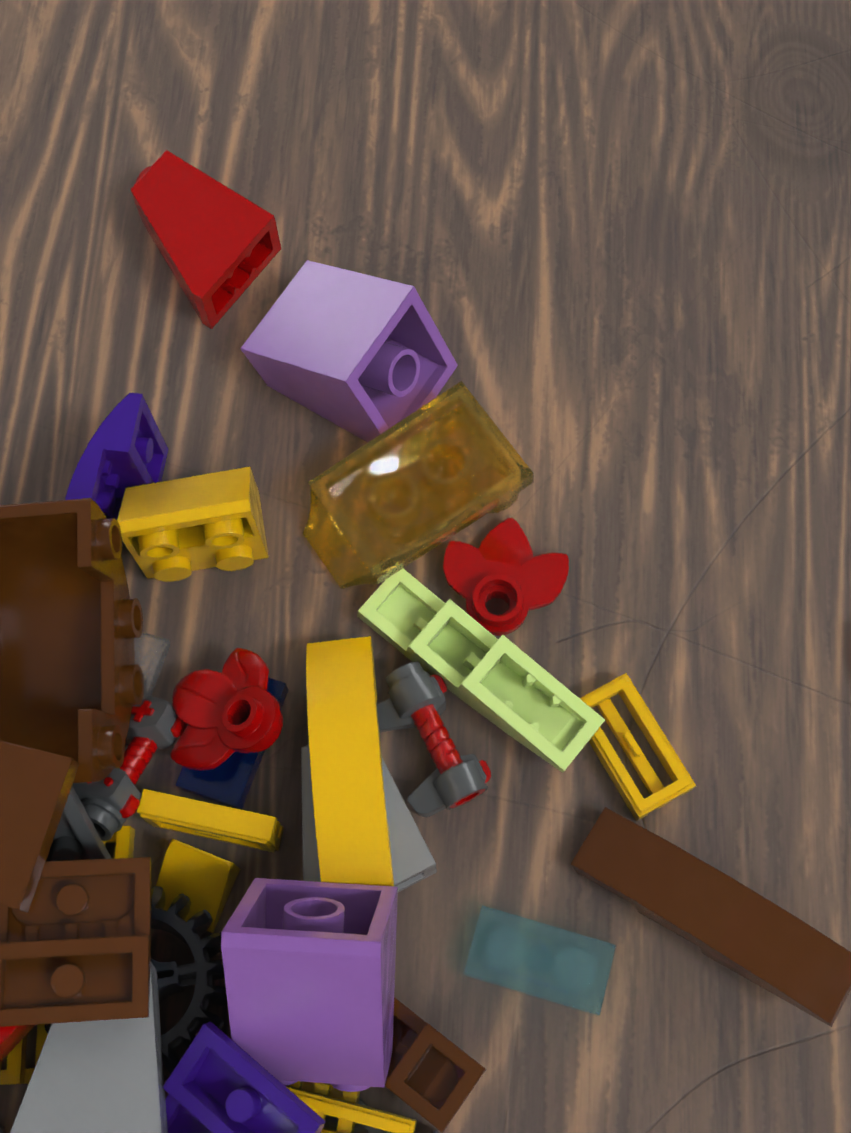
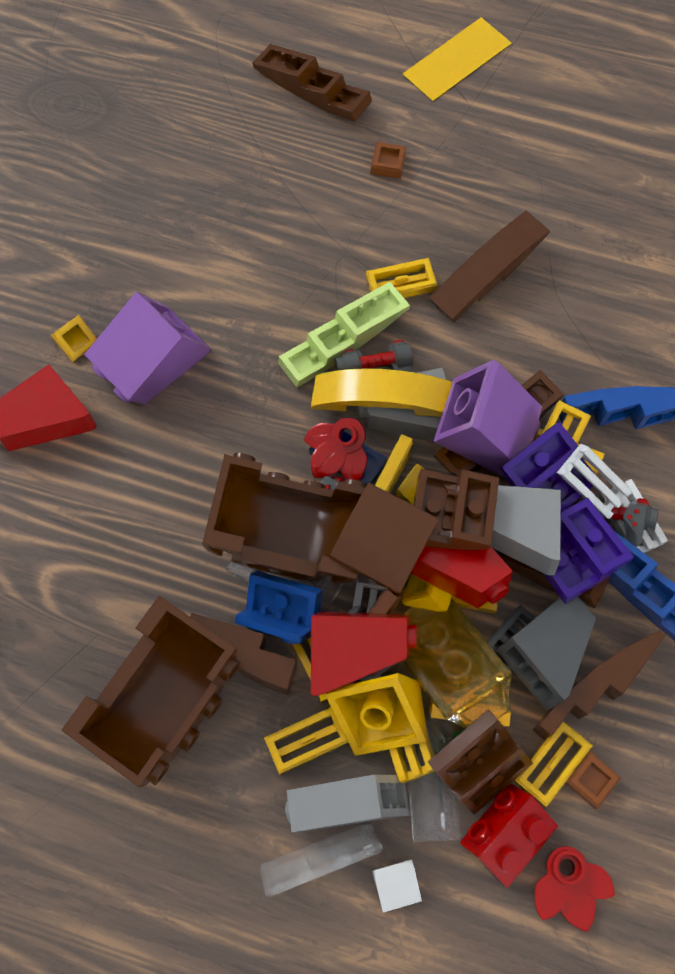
camera: 80 degrees left, 0 degrees up
dark purple slope [65,393,169,547] -> none
yellow slope [117,467,269,582] -> none
clear yellow slope [303,381,534,589] -> none
red plate [443,518,569,636] -> none
clear light blue plate [463,905,616,1016] -> none
none -> yellow slope [50,315,97,362]

